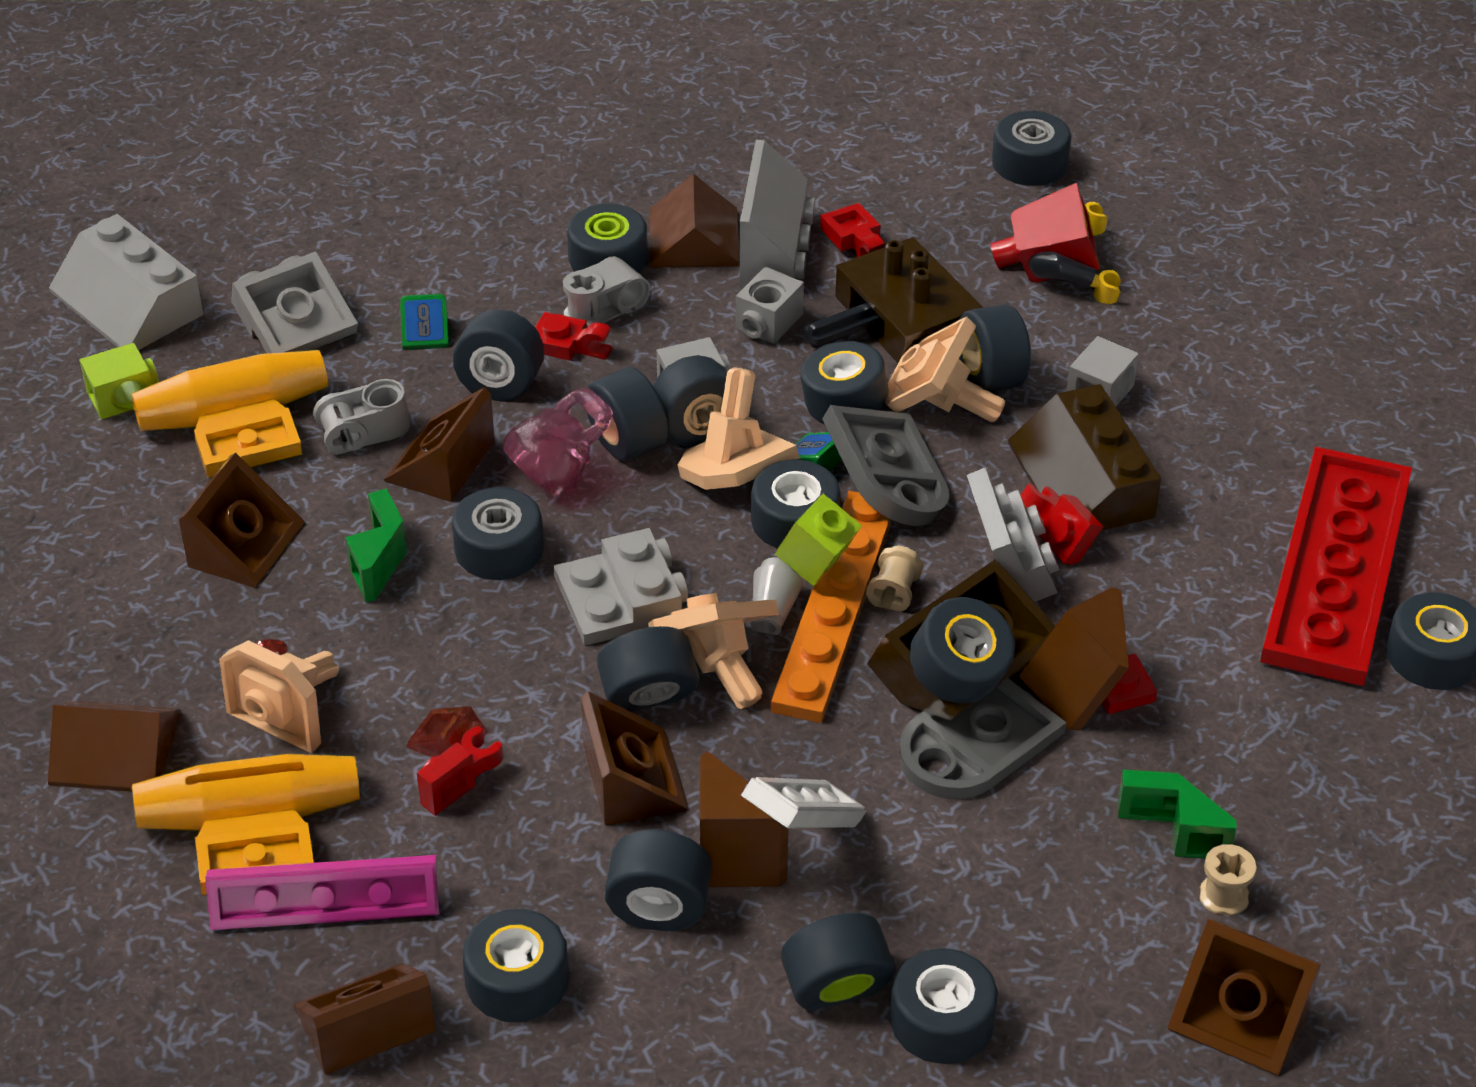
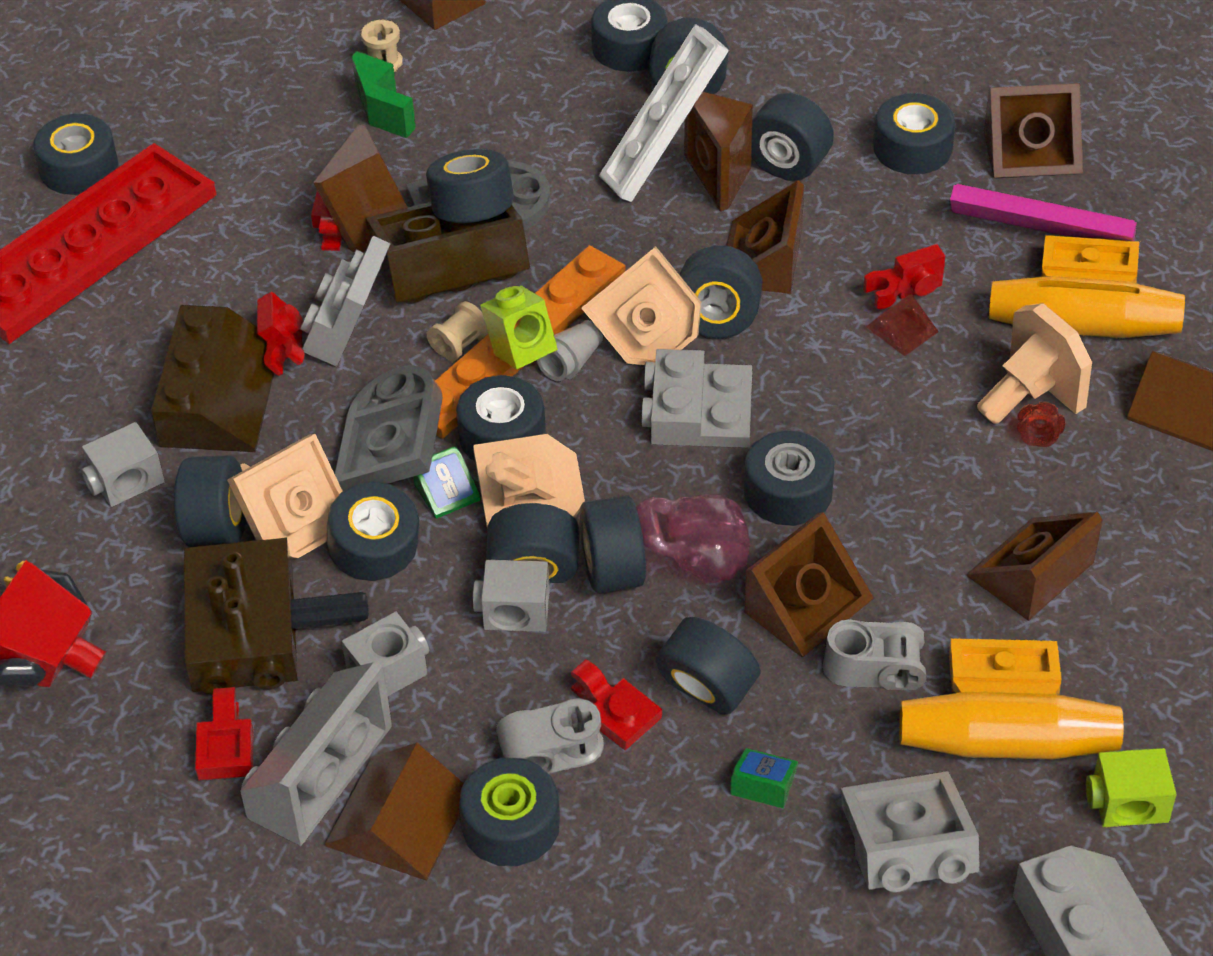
camera: 155 degrees left, 5 degrees up
green slope [345,488,407,602] -> none

